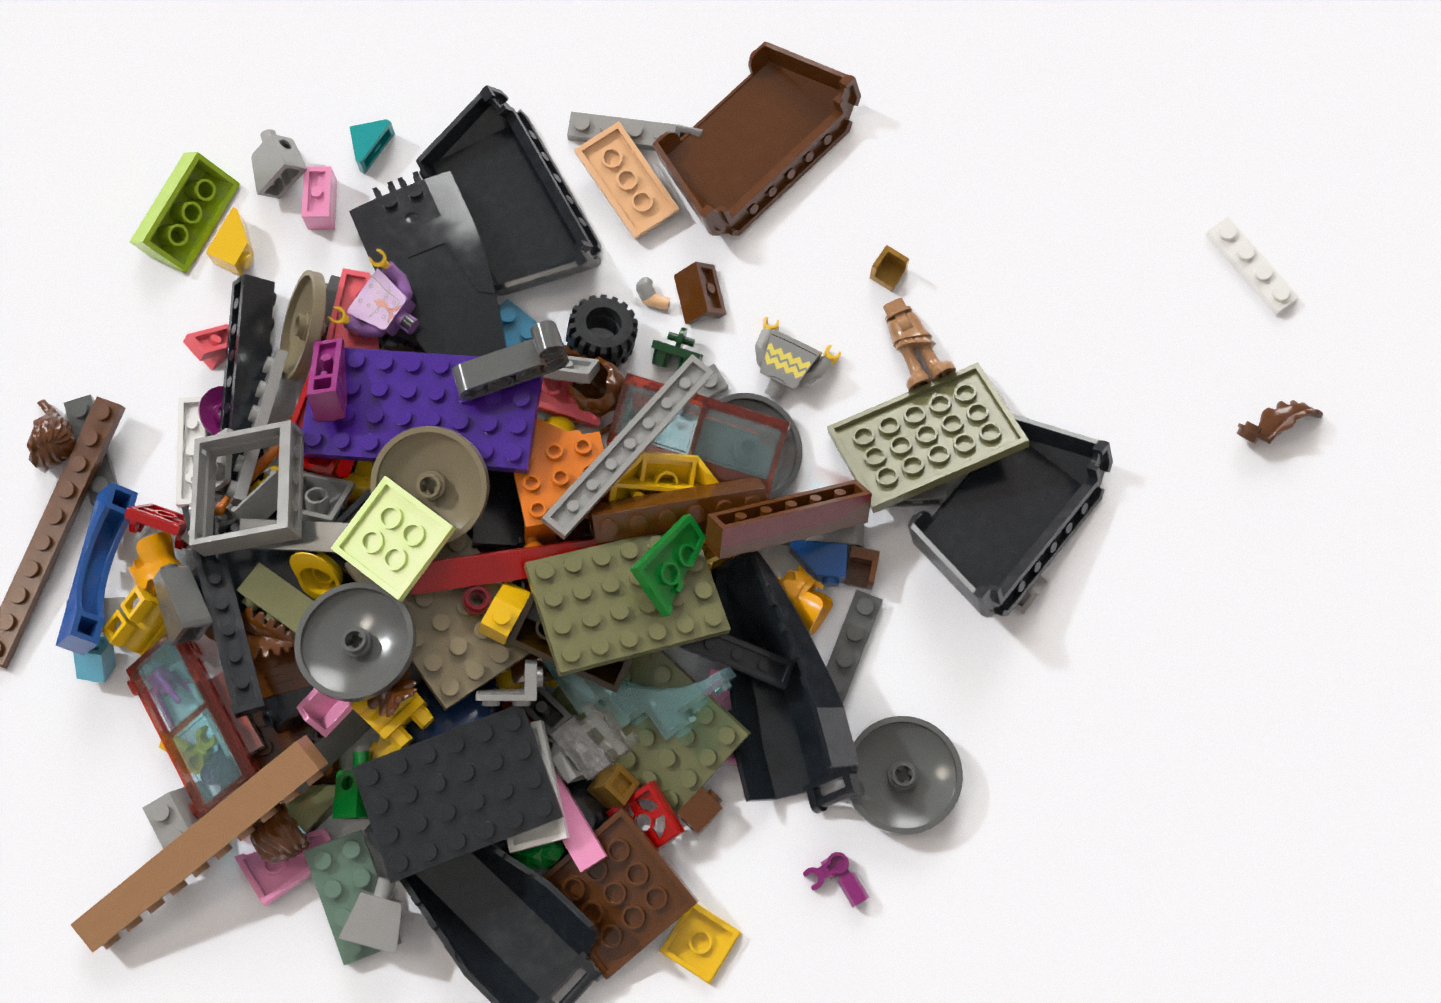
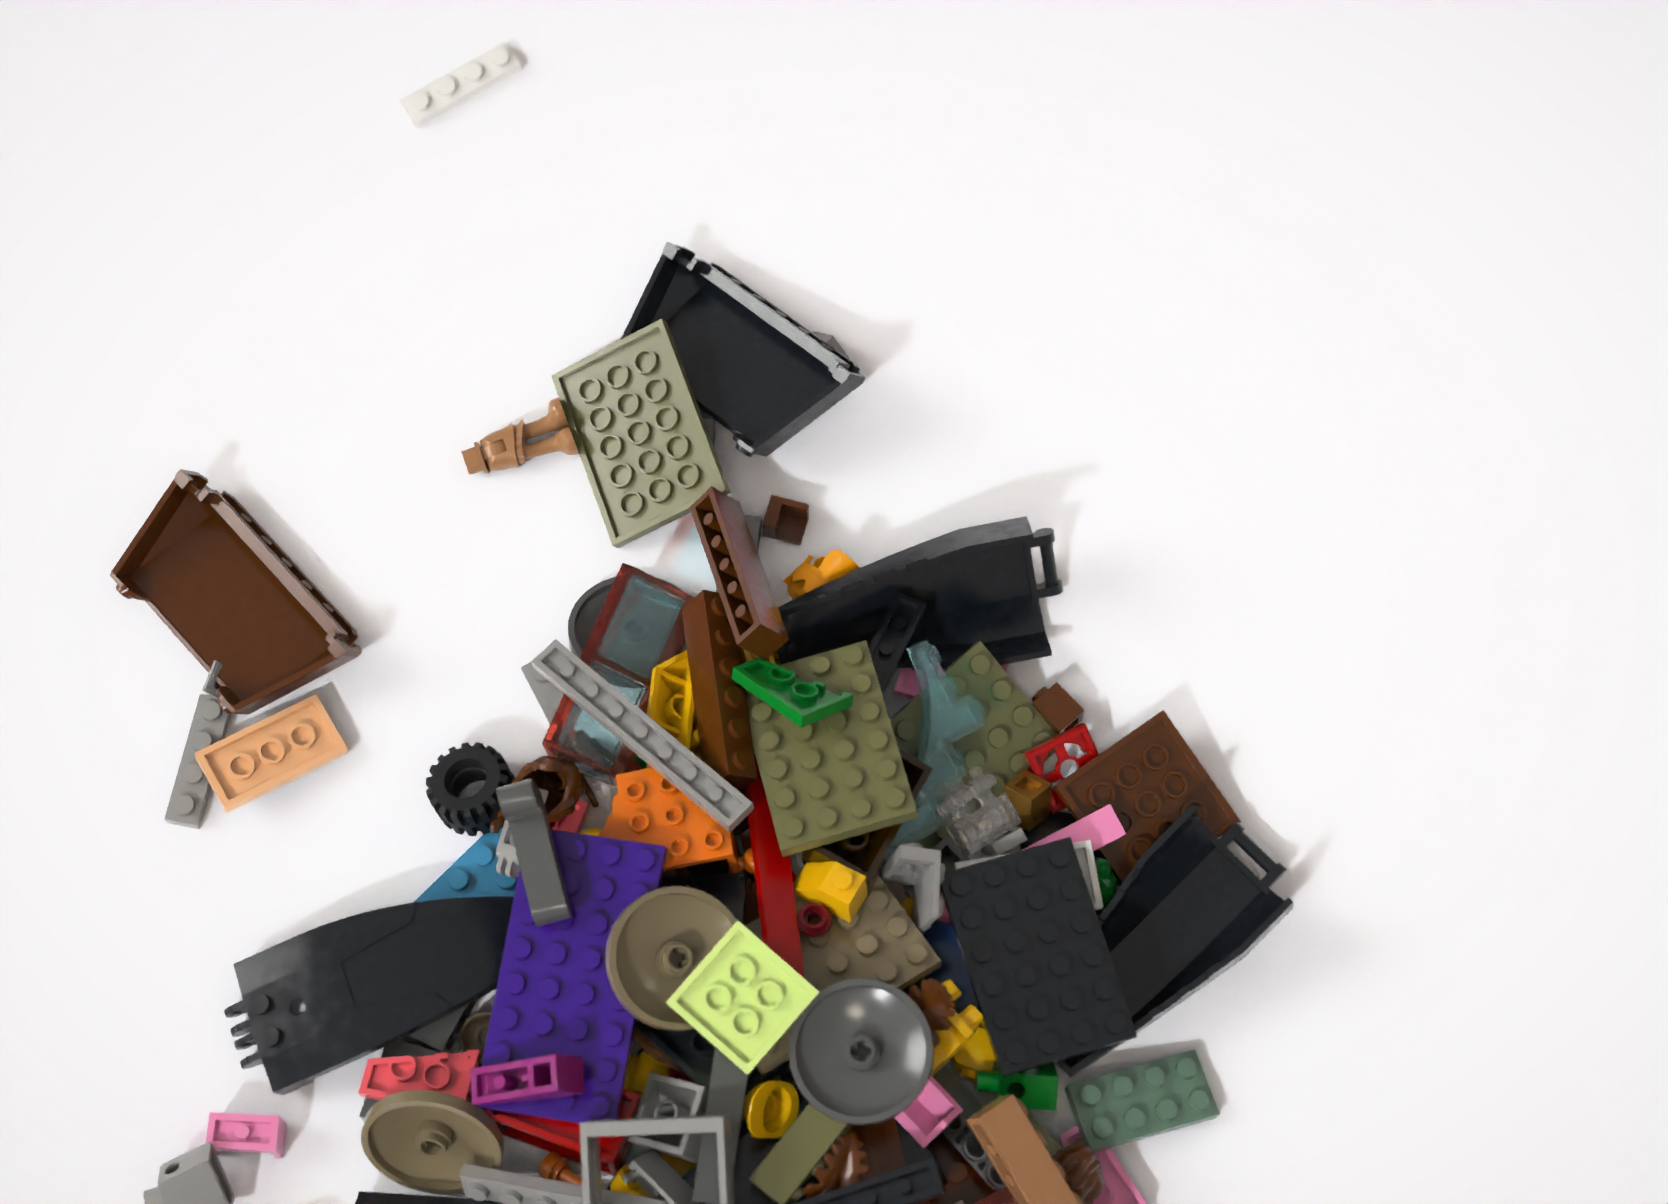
camera: 85 degrees left, 5 degrees down
torso [327,249,419,338] -> none
light grey torso [339,877,403,954] -> none
teal slope [349,119,395,175] -> none
black windscreen [416,85,602,296] -> none
arm [636,277,671,311] -> none
dark green hips [651,327,704,370] -> none
yellow tile [659,904,742,985] -> none
reddish brown panel [674,261,727,324] -> none
light grey torso [755,317,841,400] -> none
blue slope [789,540,847,587] -> none
magenta bar [802,852,870,908] -> none
dark grey plate [826,589,883,703] -> none
dark grey dish [849,716,963,835] -> none
pearl gold panel [869,245,910,292] -> none
reddish brown plant [1236,400,1324,445] -> none

